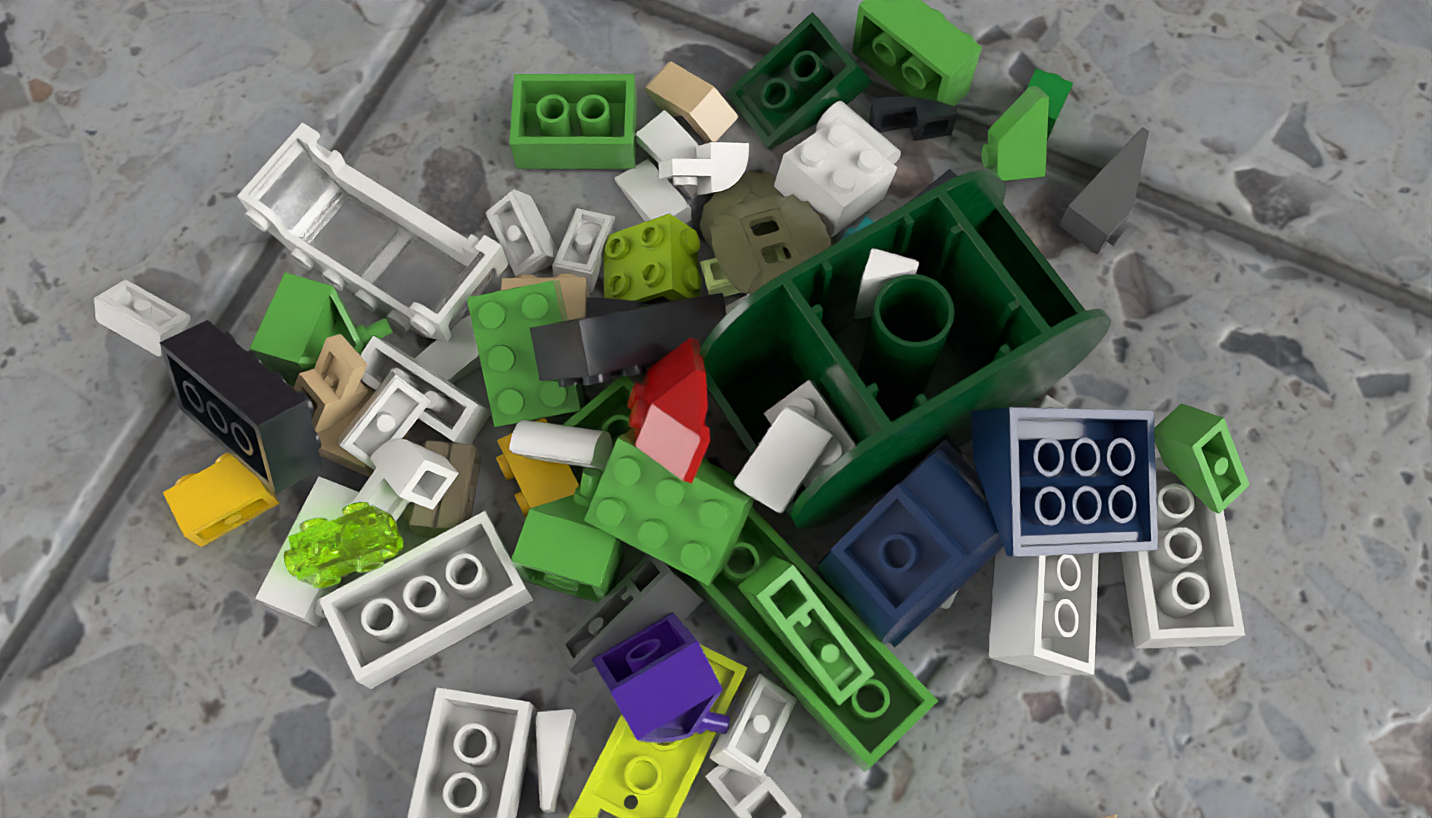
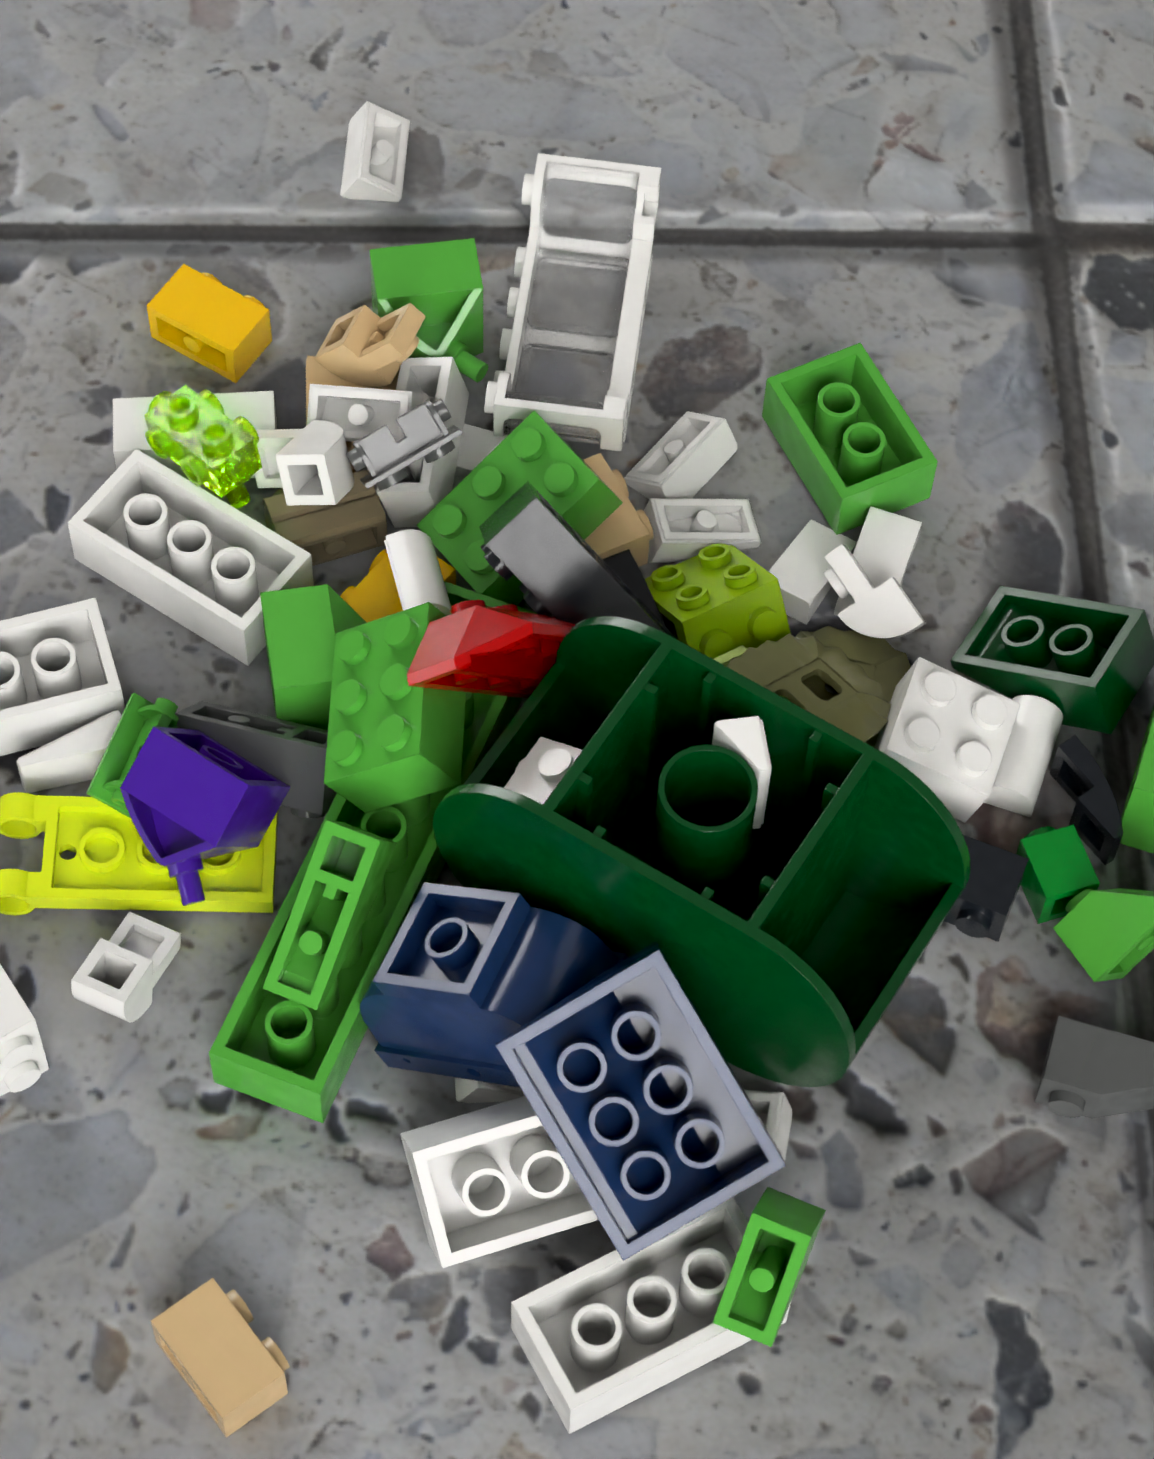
camera: 60 degrees right, 10 degrees down
black brick [159,320,323,494] -> none
tan slope [643,61,738,144] -> none
white slope [709,674,797,779] -> none
white slope [734,406,835,513] -> none
none -> bright green hinge [86,693,179,818]
none -> hinge [346,398,463,491]
none -> green brick [1016,824,1100,924]

